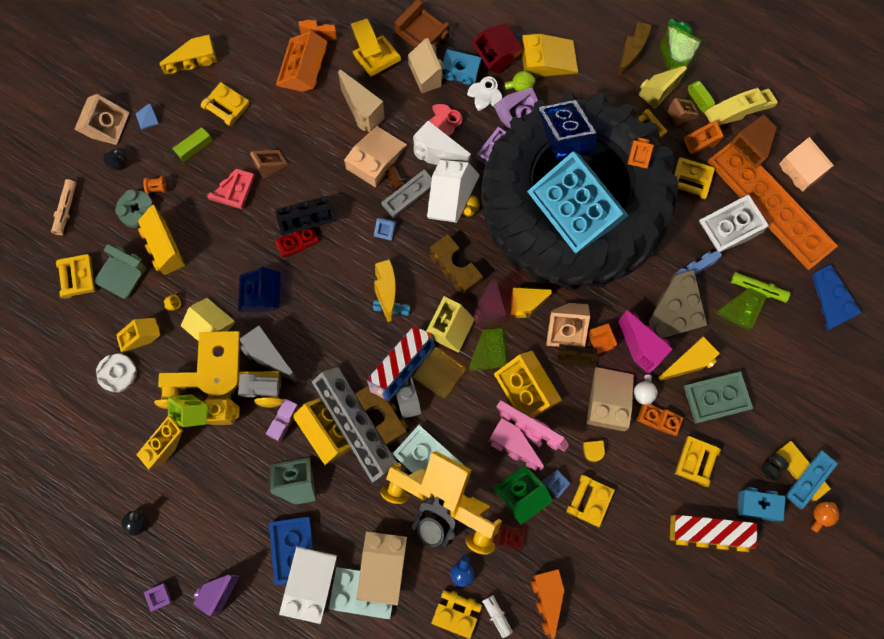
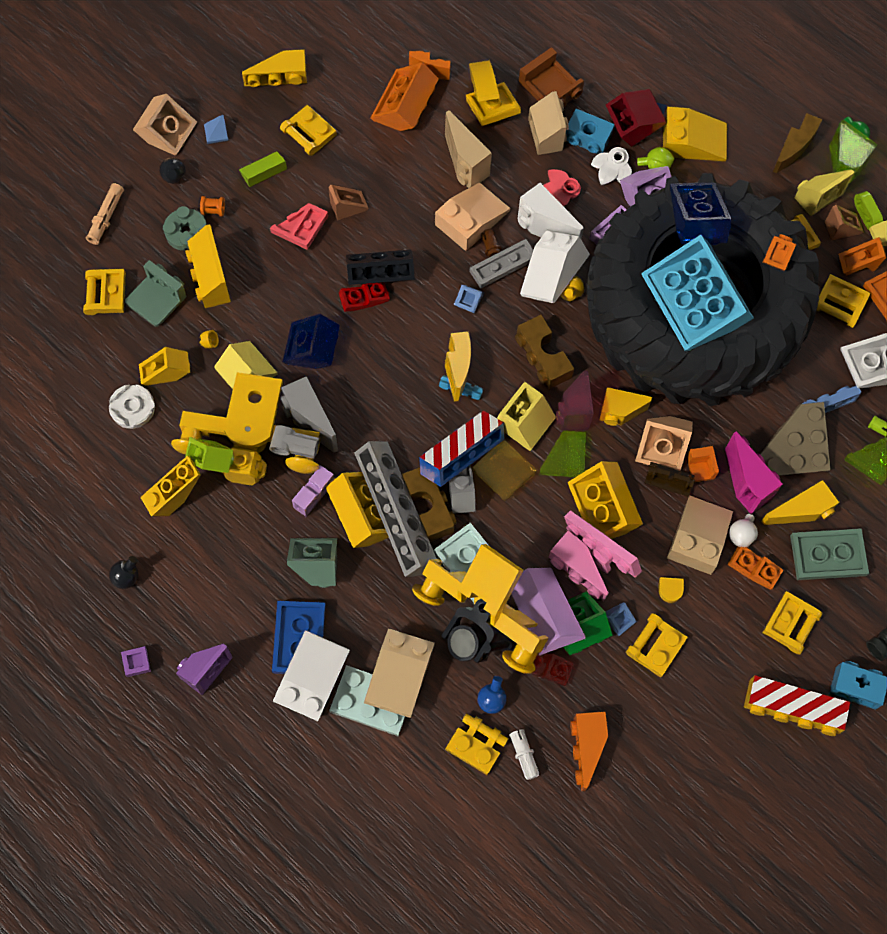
camera: 10 degrees right, 5 degrees down
none -> lavender slope [511,568,585,655]

